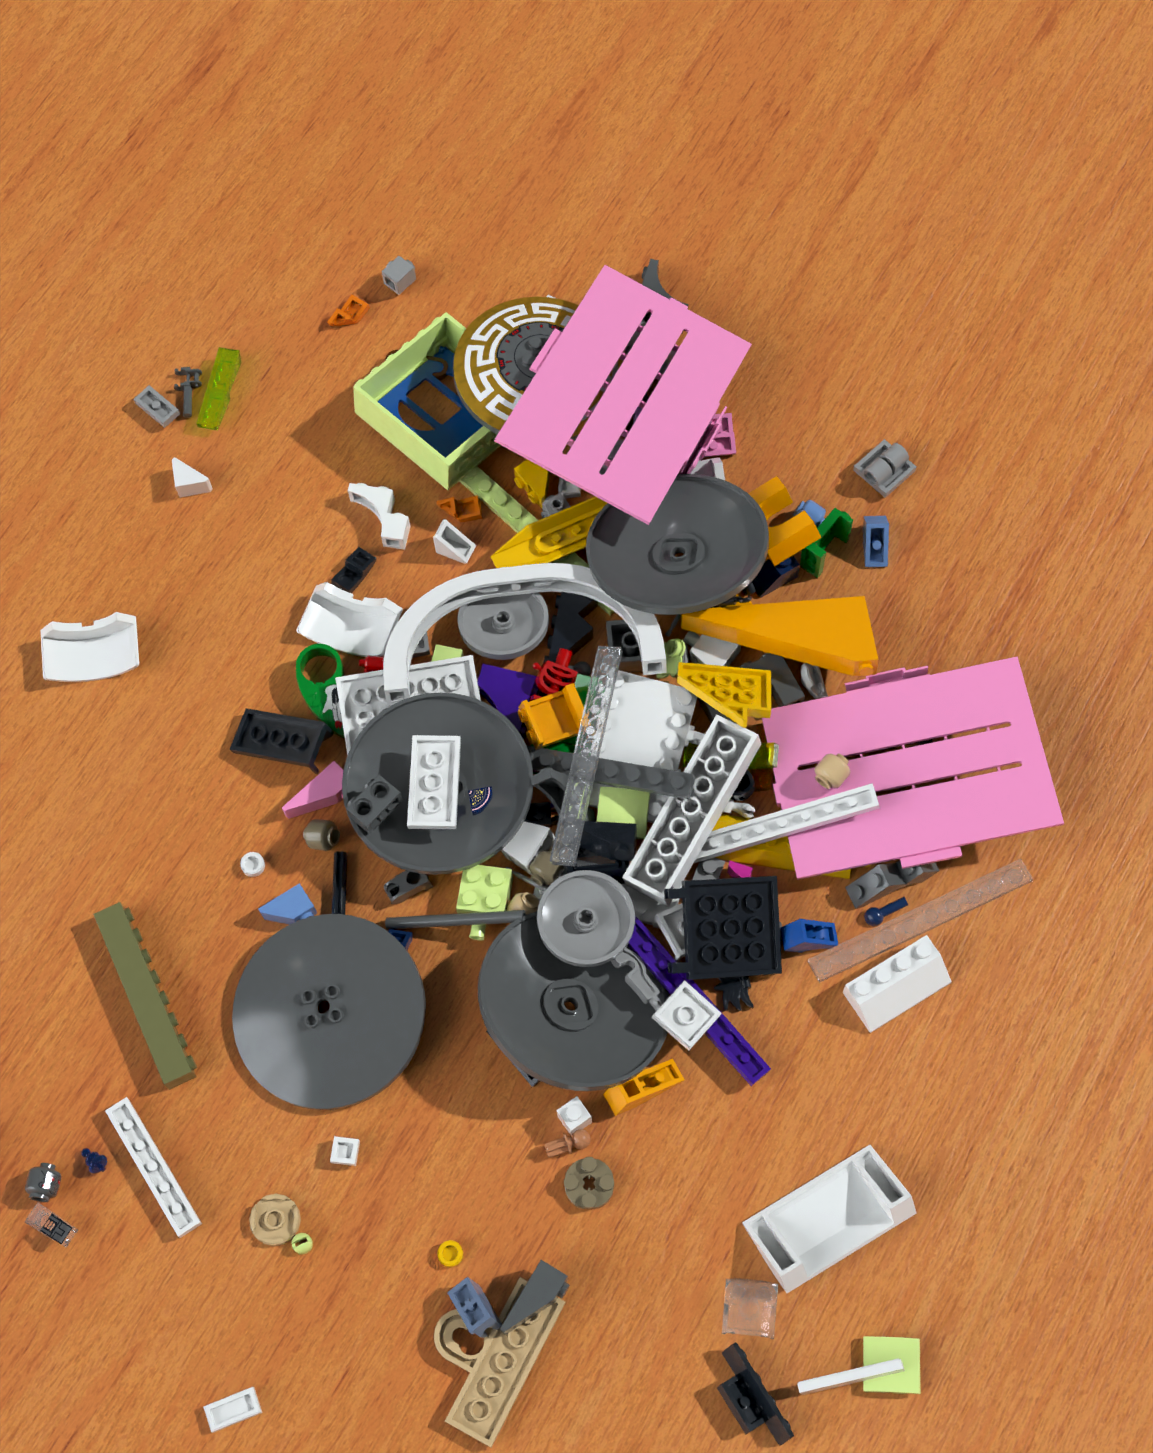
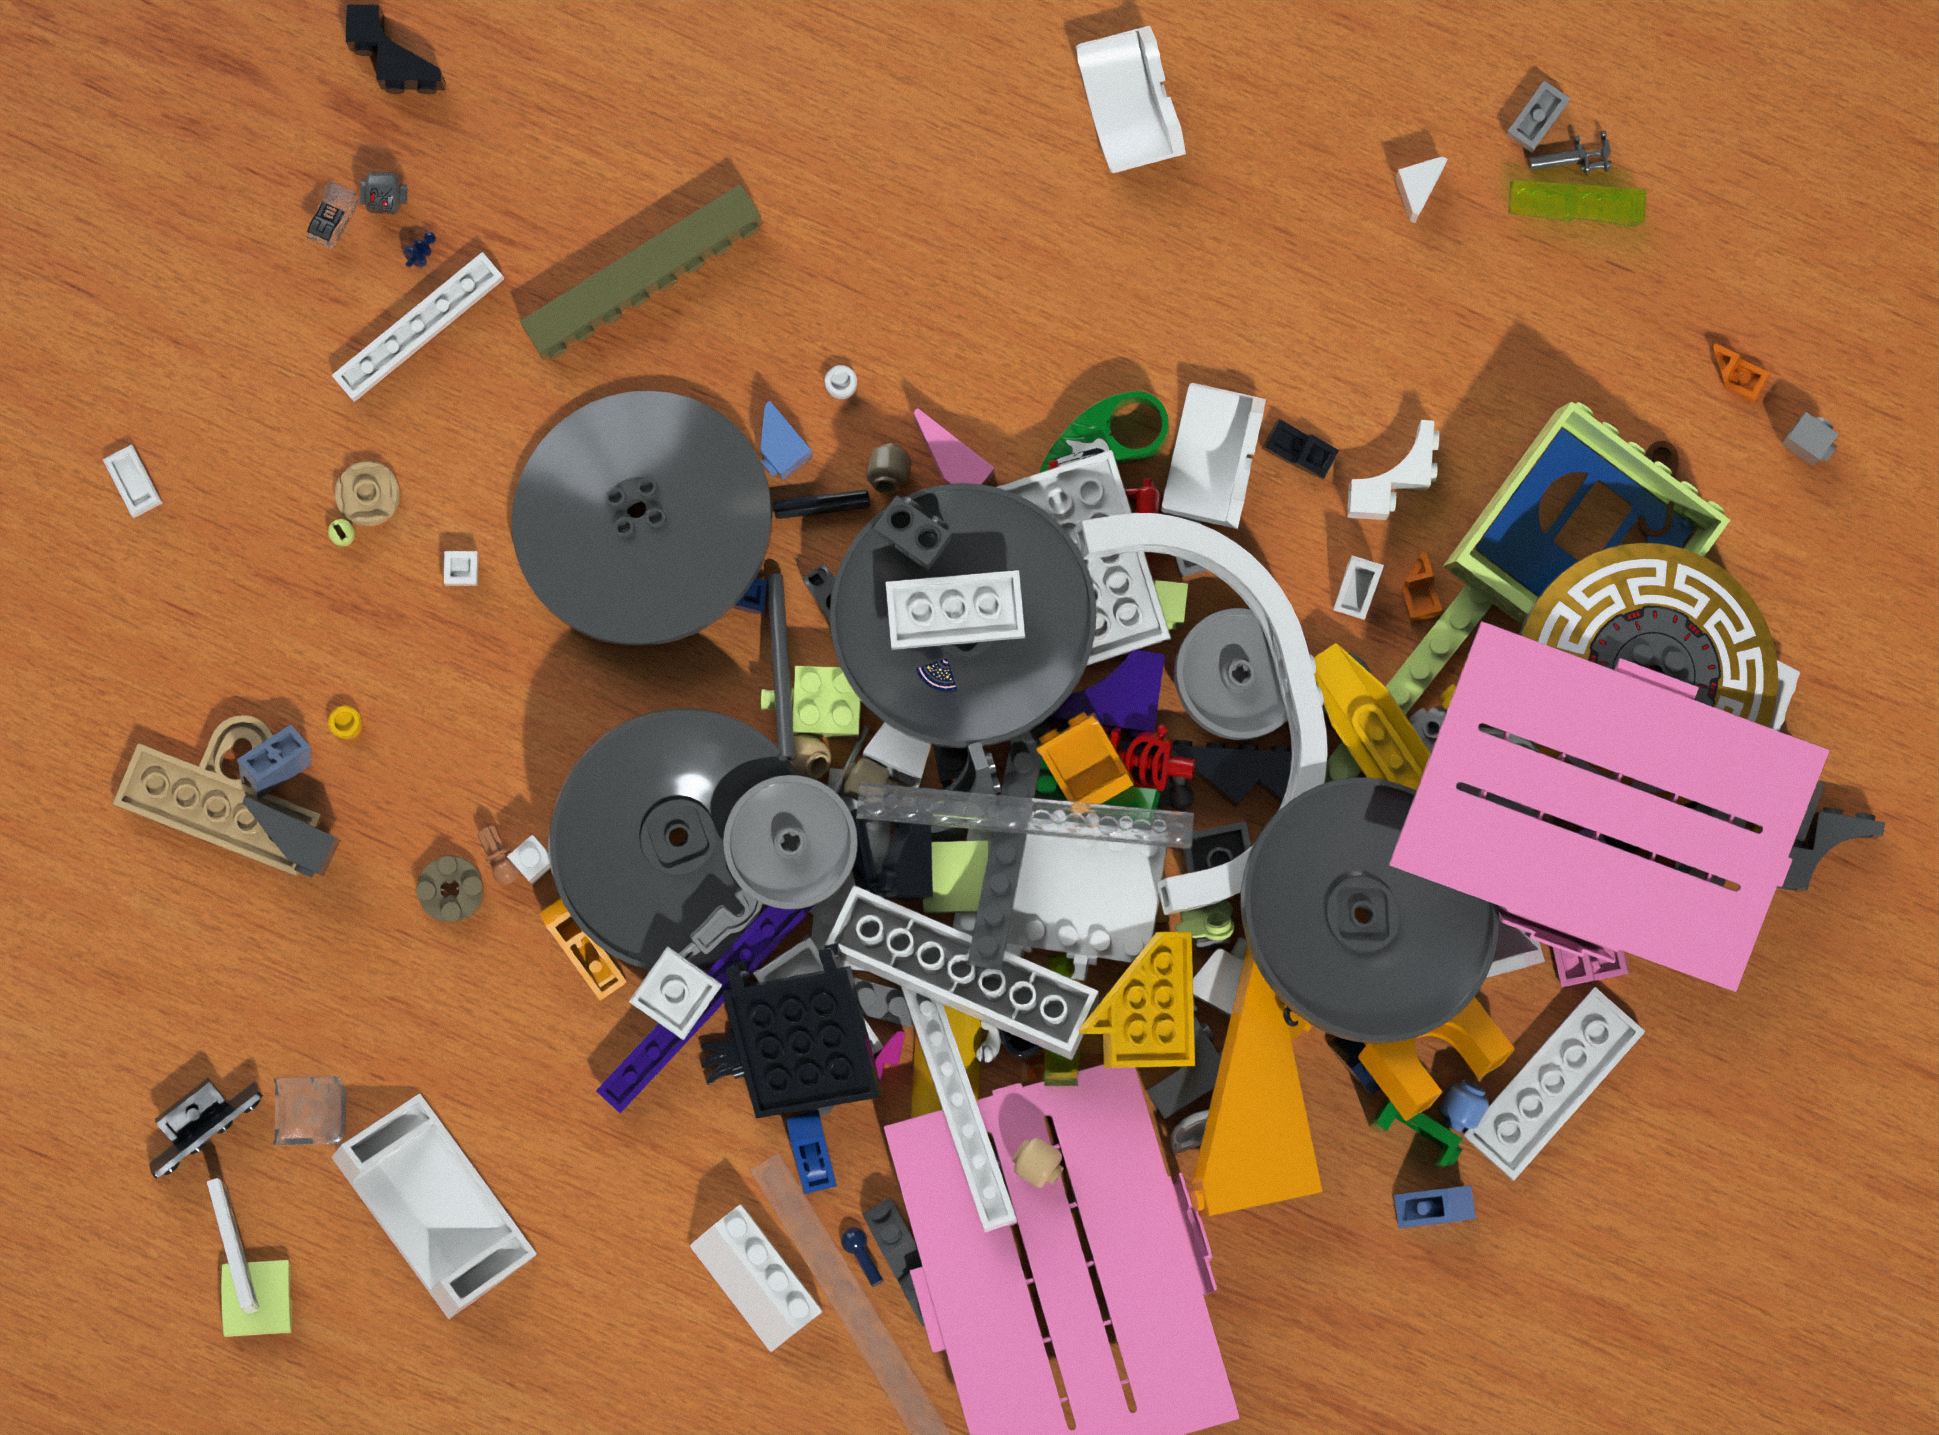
camera: 80 degrees right, 15 degrees up
black plate [230,708,334,775] -> none
light grey plate [853,439,917,498] -> none
none -> white plate [1462,987,1645,1181]

